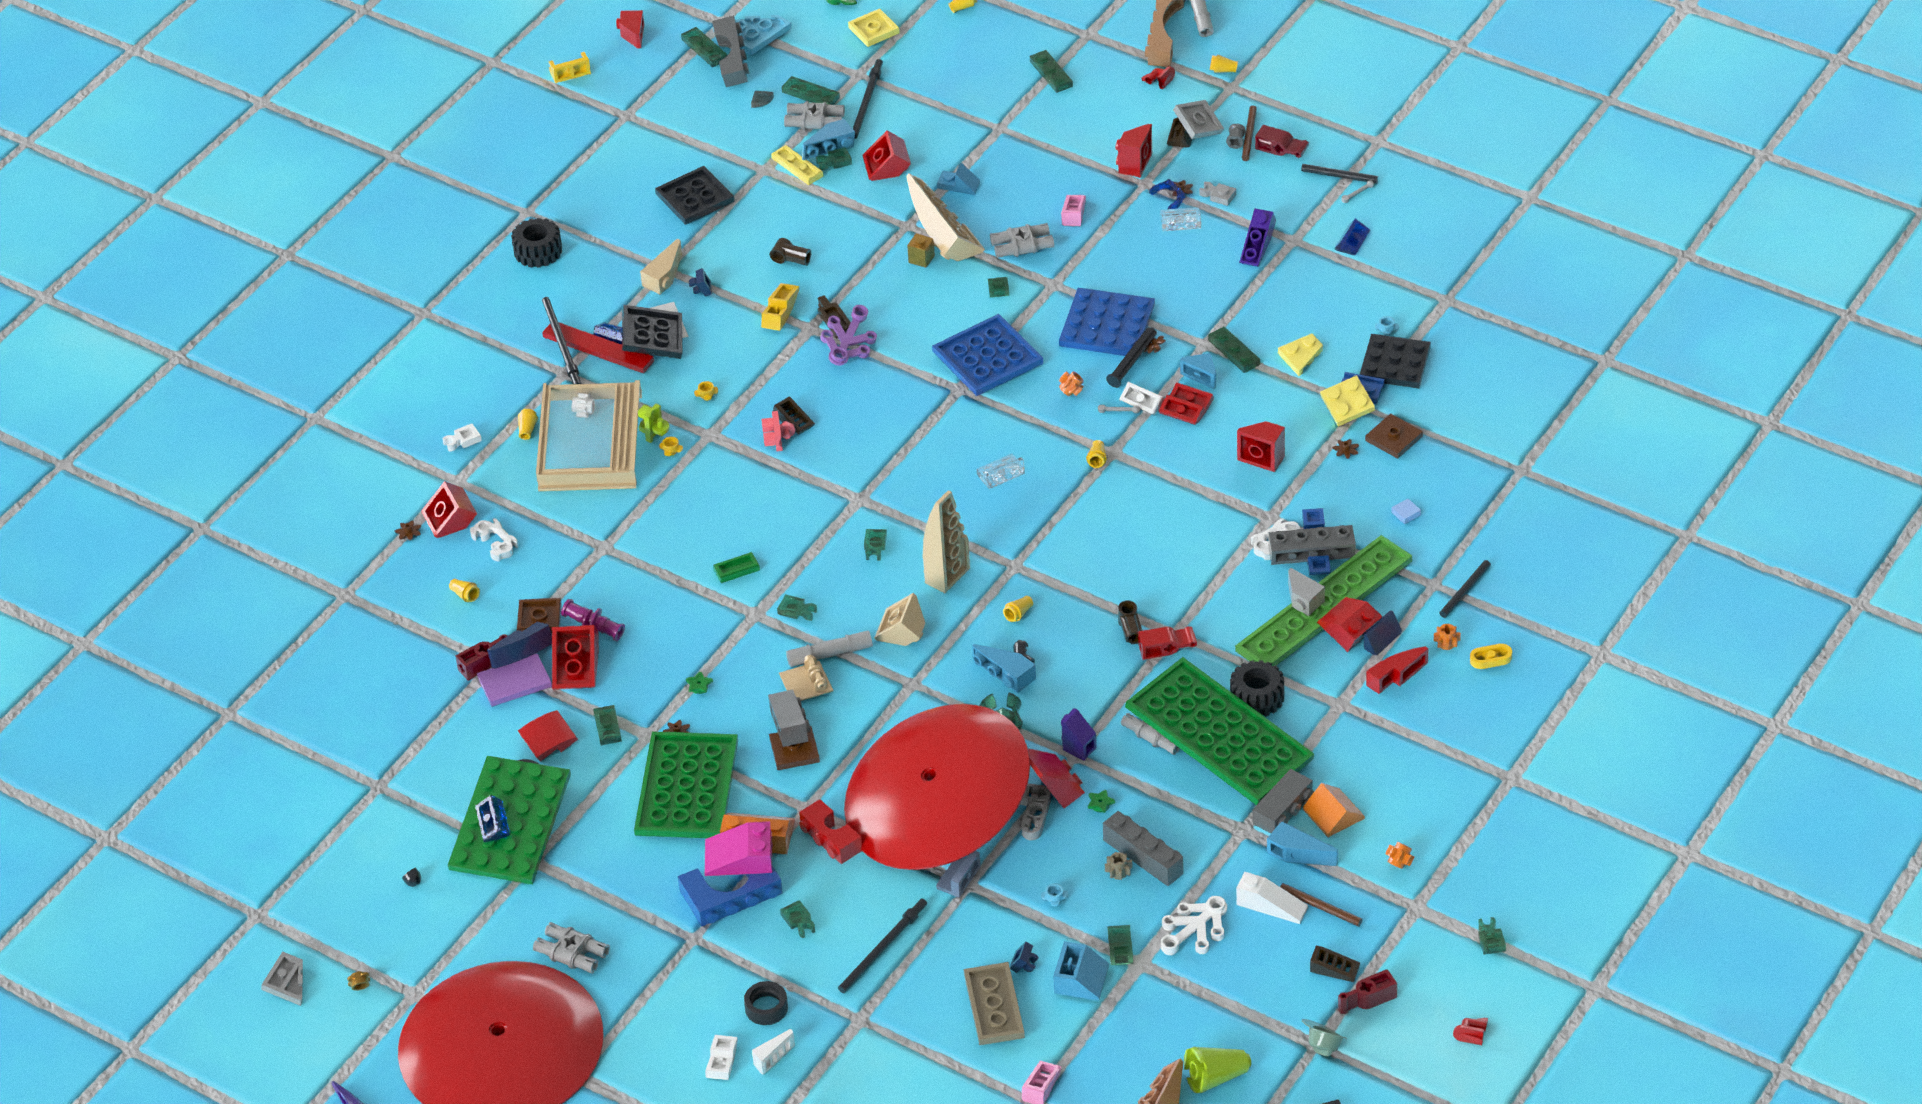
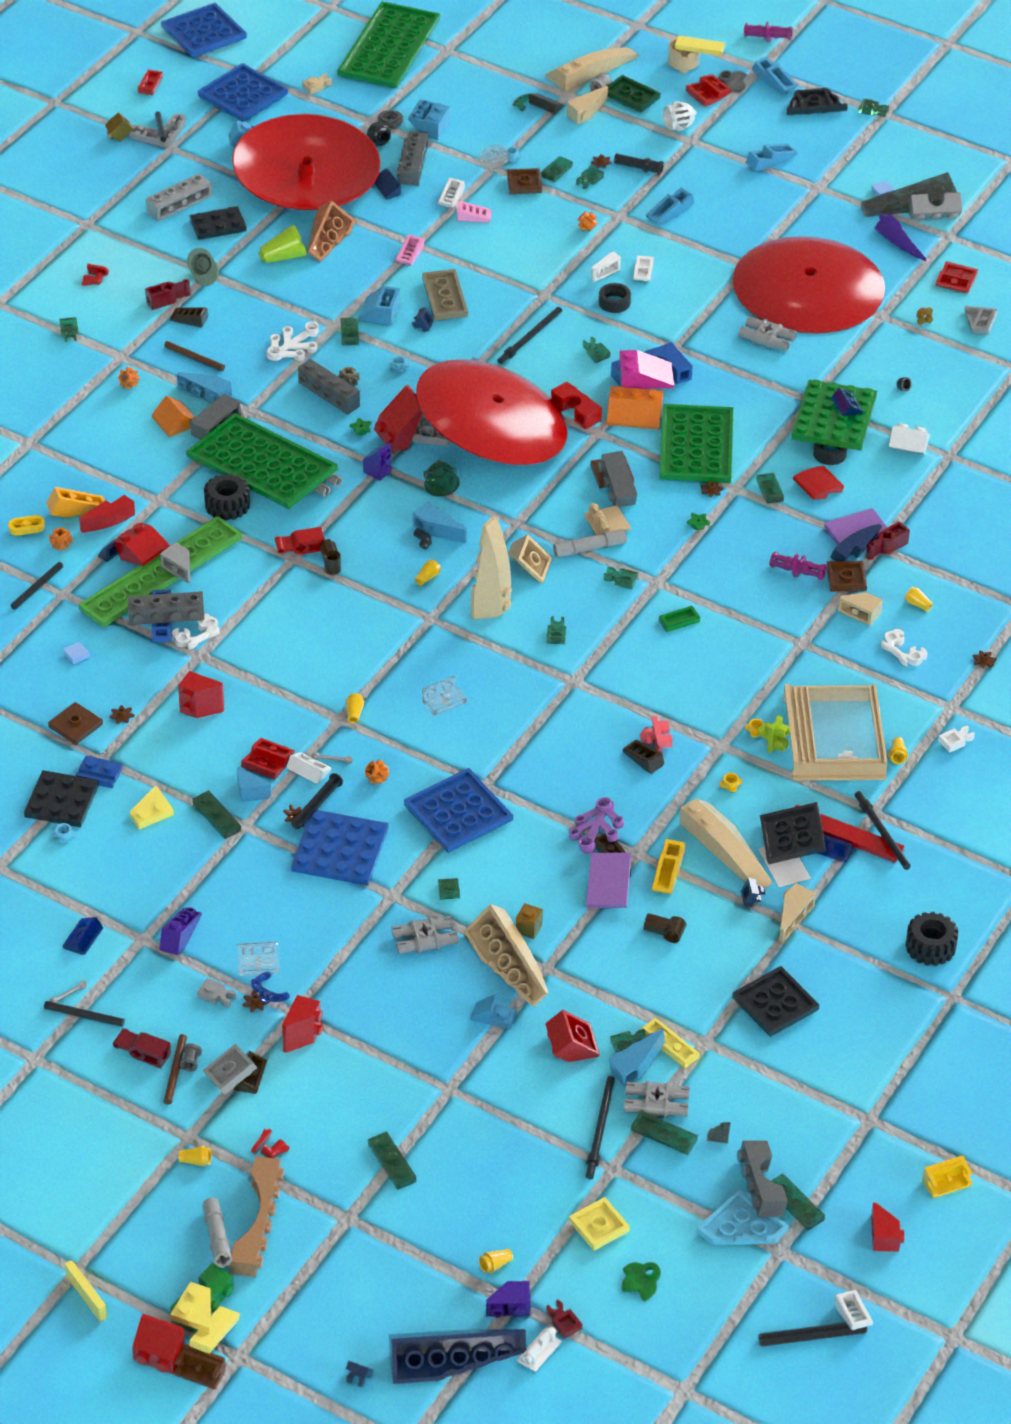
camera: 175 degrees right, 0 degrees up
red slope [421,481,477,538] -> none
red slope [552,625,599,690] -> none
bright pink slope [1061,195,1086,226] -> none
white slope [1236,872,1308,924] -> none
light yellow plate [1320,375,1375,427] -> none
none -> light orange slope [46,487,105,518]
none -> medium lavender tile [586,853,631,908]
none -> tan wedge [680,799,772,888]
none -> tan slope [838,592,883,626]
none -> white slope [889,423,930,454]
none -> red slope [935,261,978,294]

